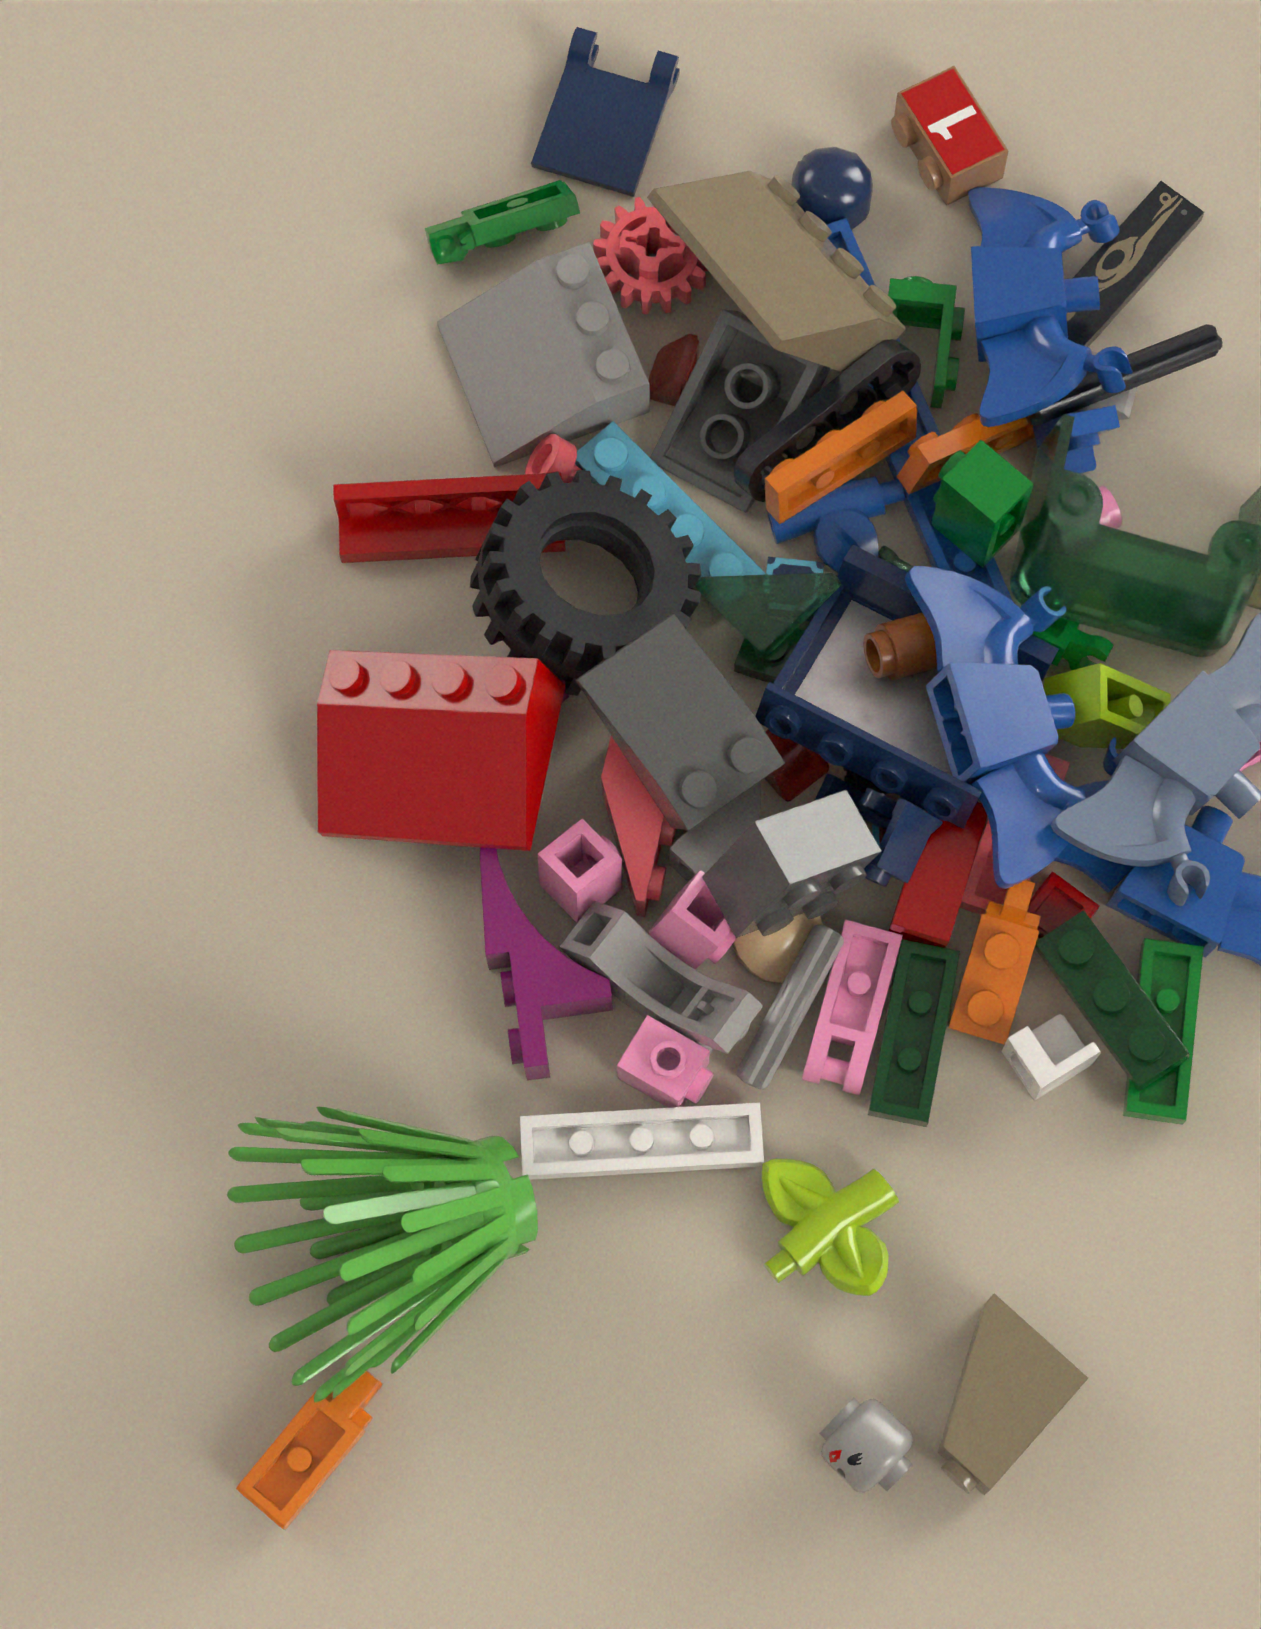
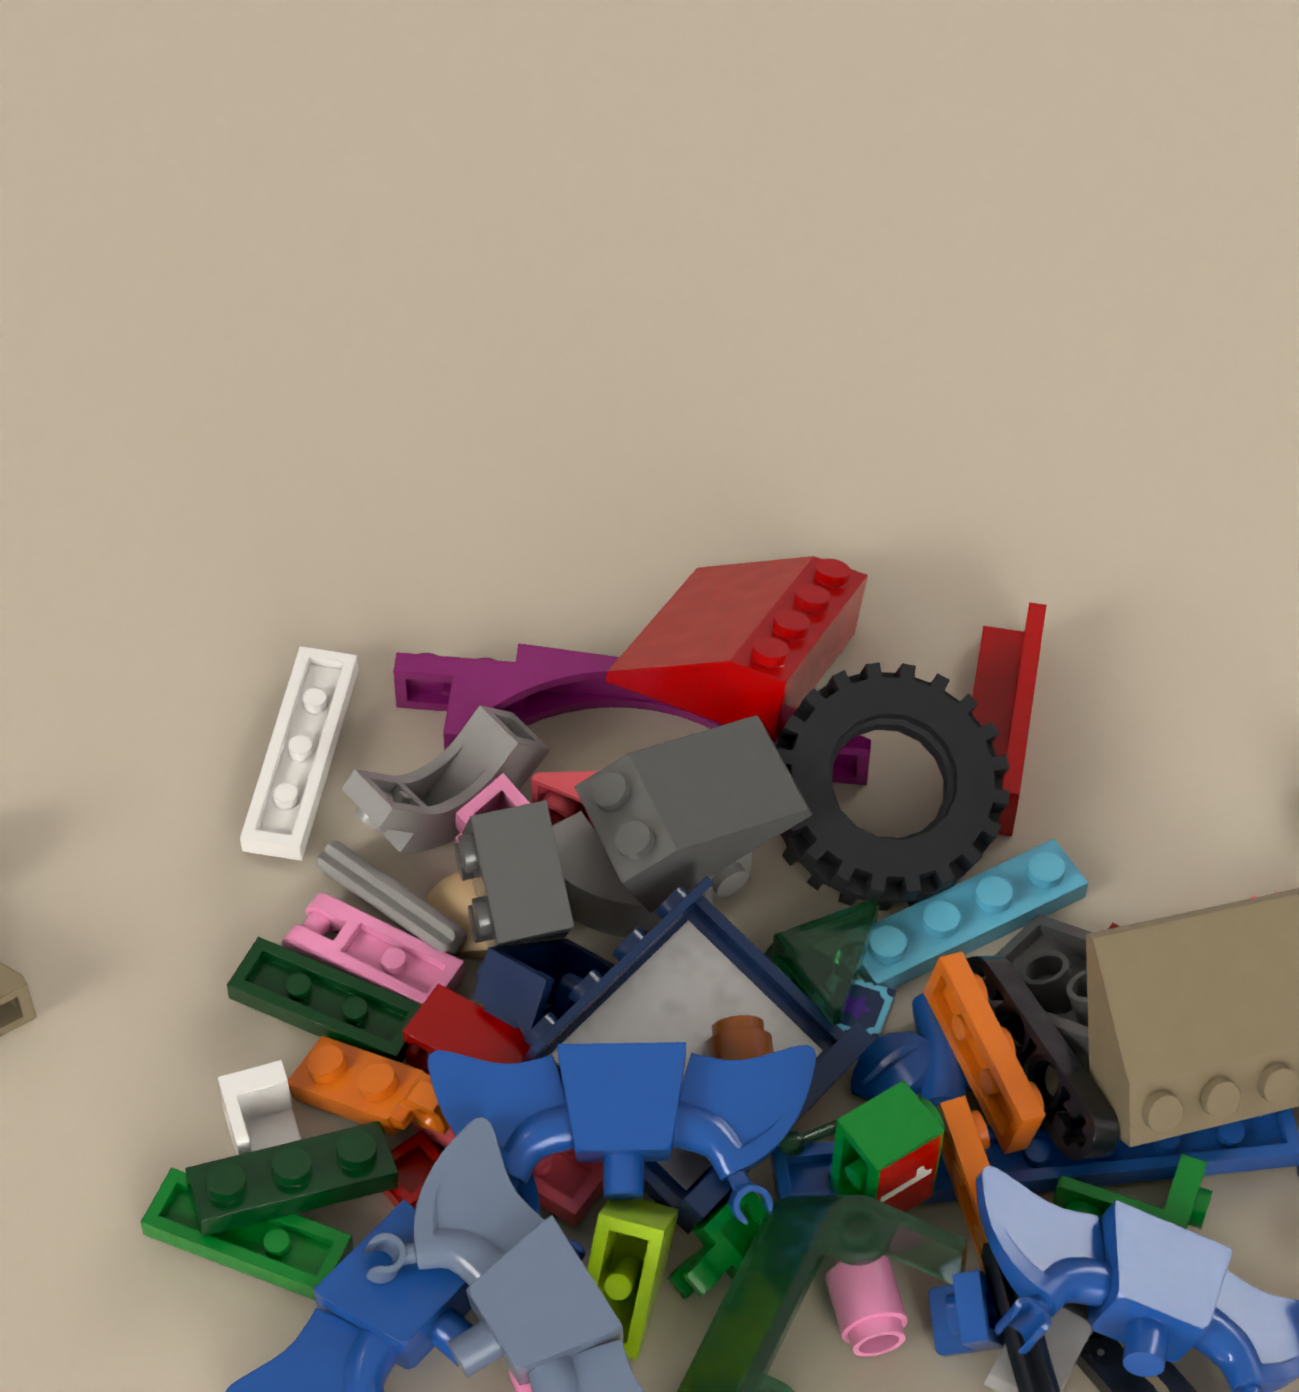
camera: 100 degrees right, 20 degrees down
bright green plant [227,1107,538,1403] -> none
orange hinge [236,1370,383,1530] -> none
light grey slope [437,242,650,467] -> none
coral tile [525,434,582,483] -> none
bright pink brick [537,819,623,923] -> none
bright pink brick [617,1015,714,1108] -> none
lime plant [761,1159,899,1296] -> none

